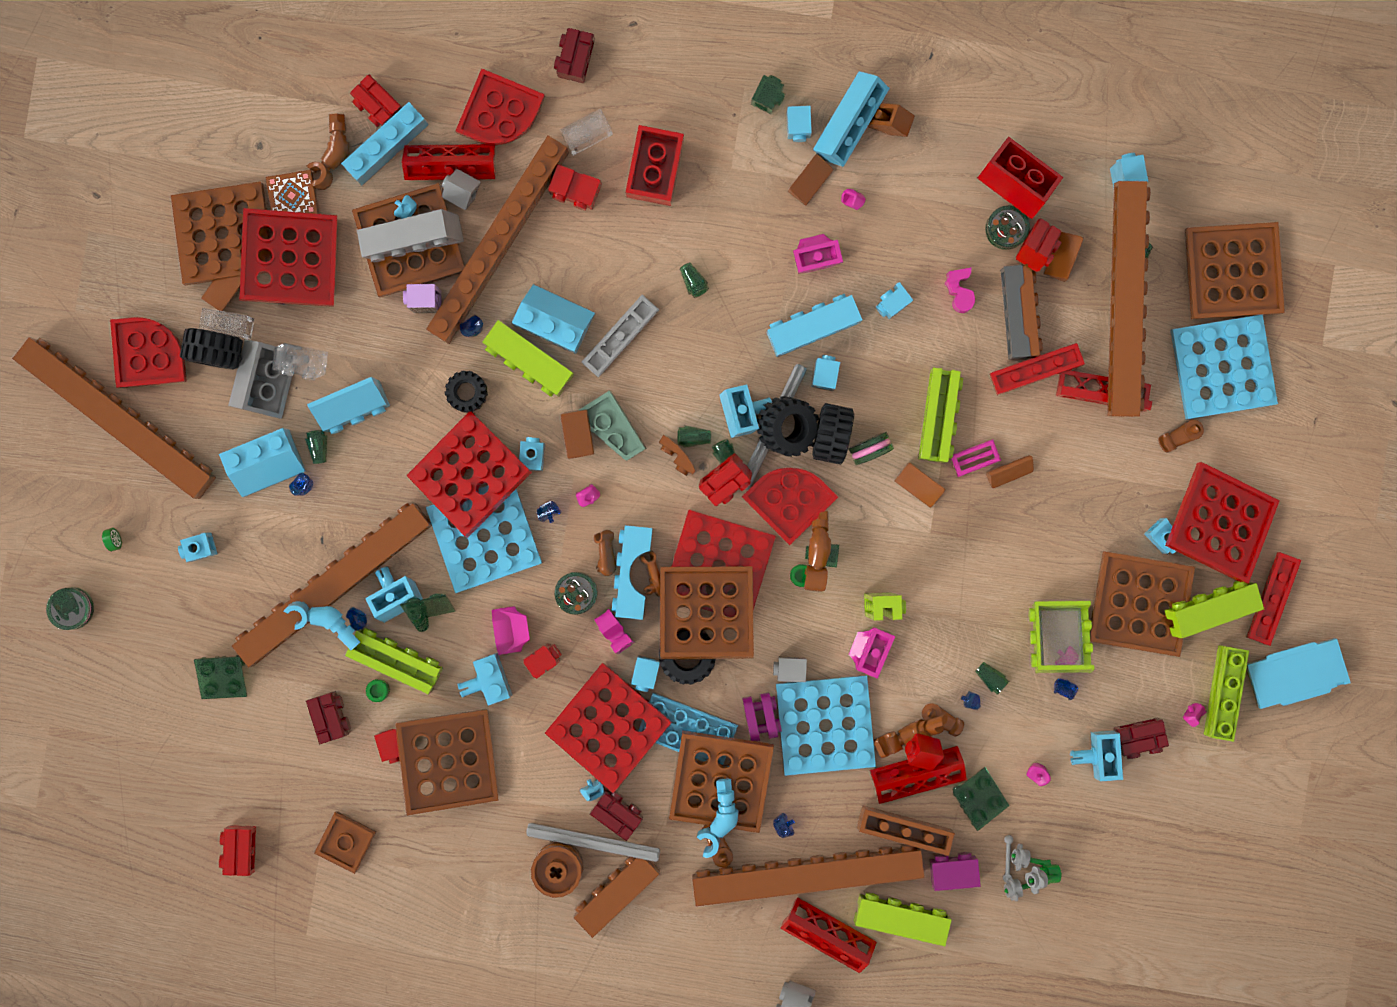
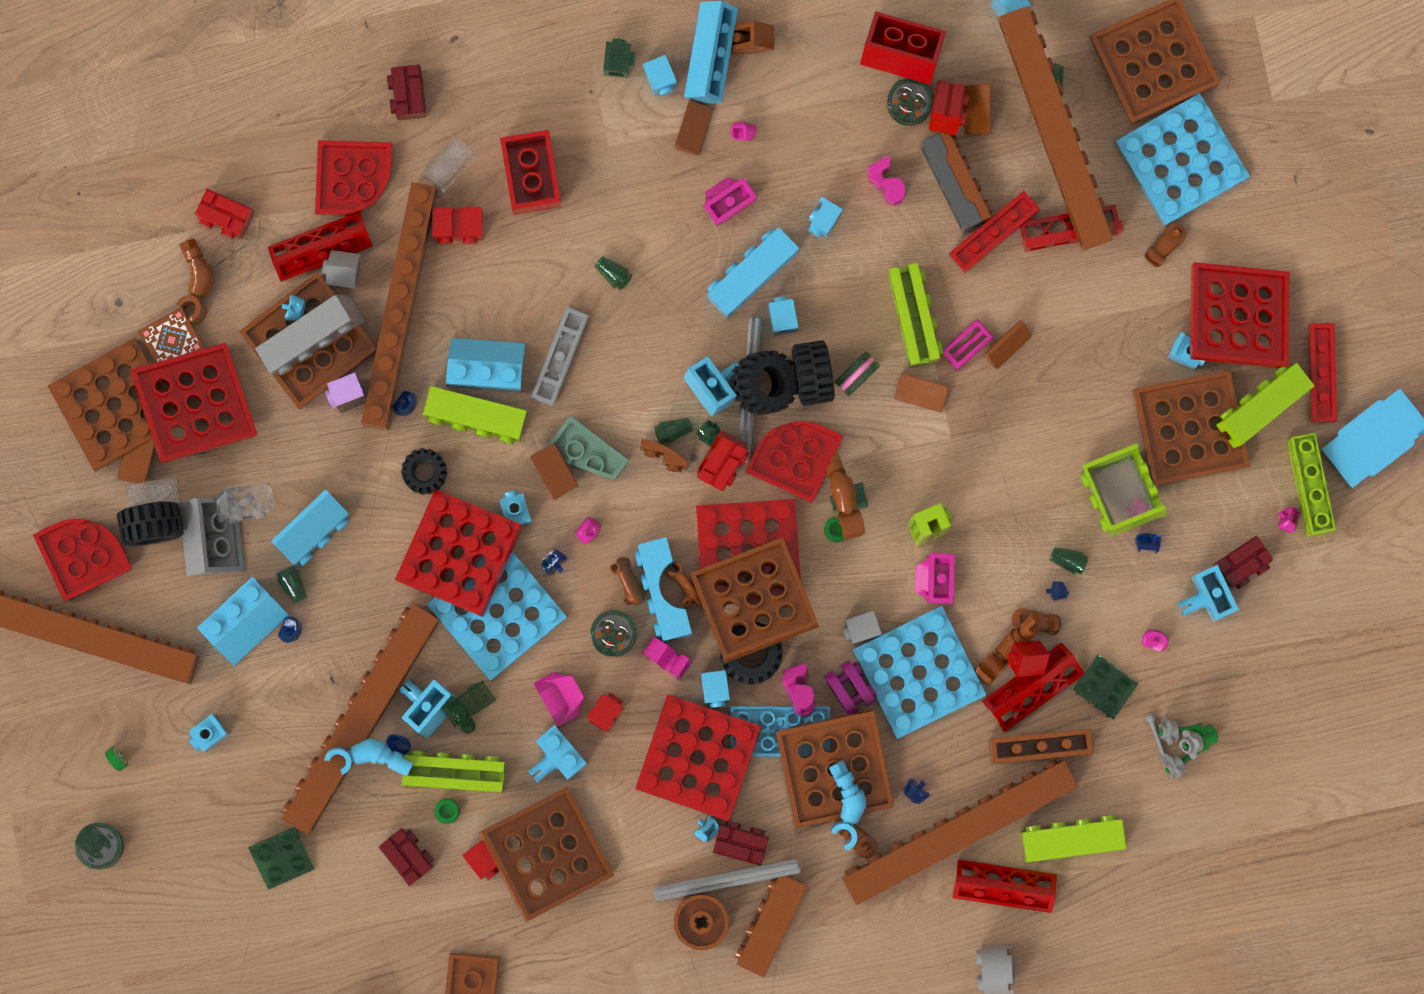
camera: 25 degrees left, 5 degrees down
medium azure brick [341,102,428,186] -> none
magenta brick [929,852,981,891] -> none
none -> dark pink leg [782,663,816,716]

